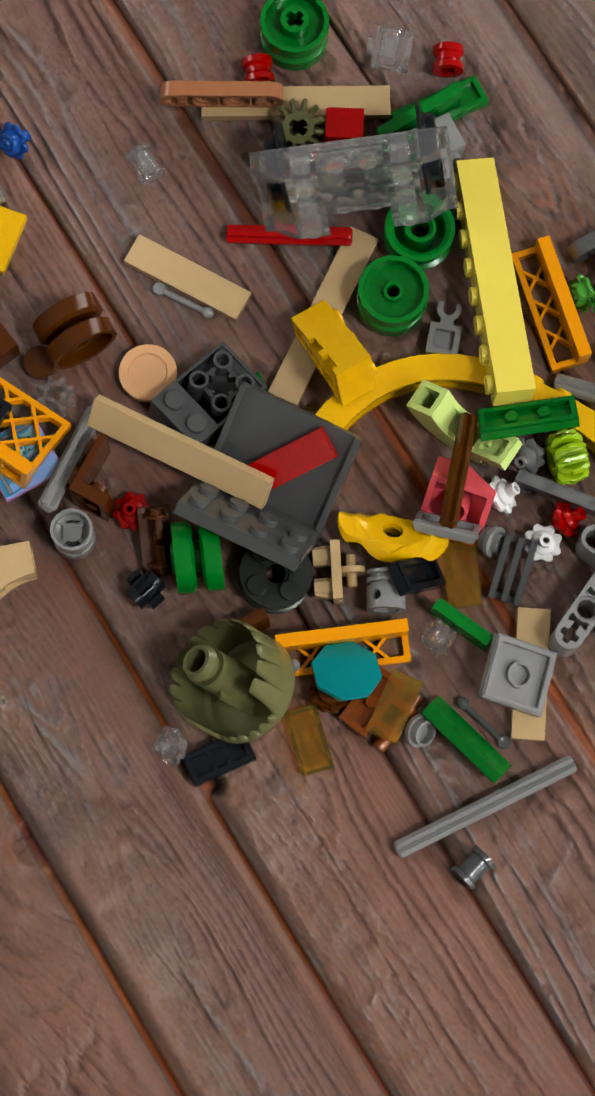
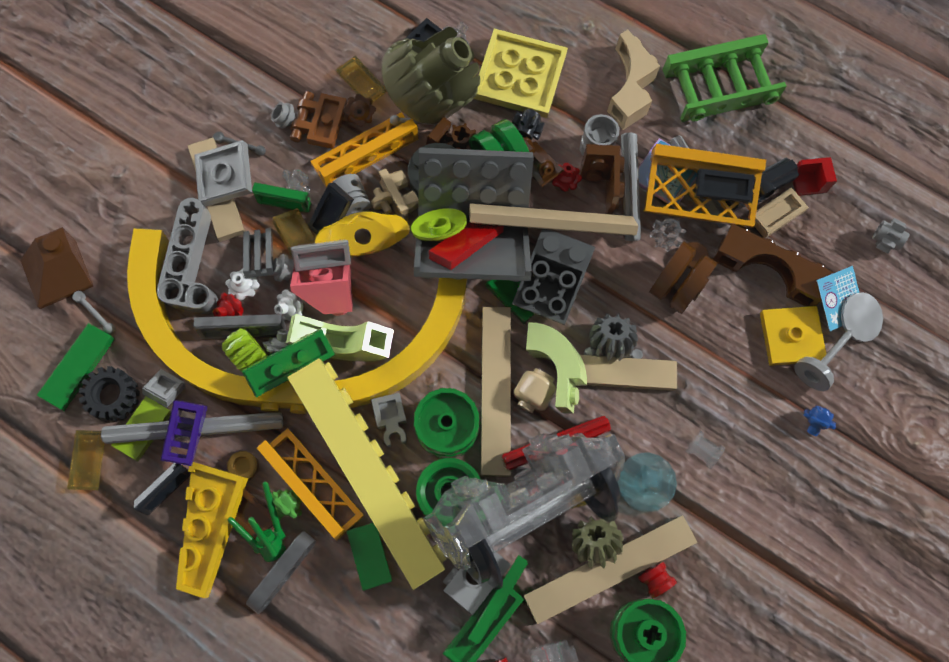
camera: 155 degrees right, 5 degrees down
light nougat piece [119,344,177,402] -> none
nougat beam [159,80,283,108] -> none
yellow wedge [291,299,378,406] -> none
teal piece [311,641,382,702] -> none
red panel [324,107,364,151] -> none
clear yellow tile [366,669,424,745] -> none
light grey axle [393,756,577,858] -> none
green tile [421,696,512,783] -> none
reddish brown axle [439,412,478,529] -> none
dark grey bush [451,845,496,891] -> none
none -> green tile [347,523,393,591]
none -> lime dish [411,208,467,242]
none -> reddish brown gear [445,123,476,150]
none -> light yellow plate [473,29,568,118]
none -> tan head [514,368,557,413]
none -> yellowish green arch [526,322,587,414]
none -> dark grey gear [589,313,638,361]
none -> clear light blue tile [617,452,677,513]

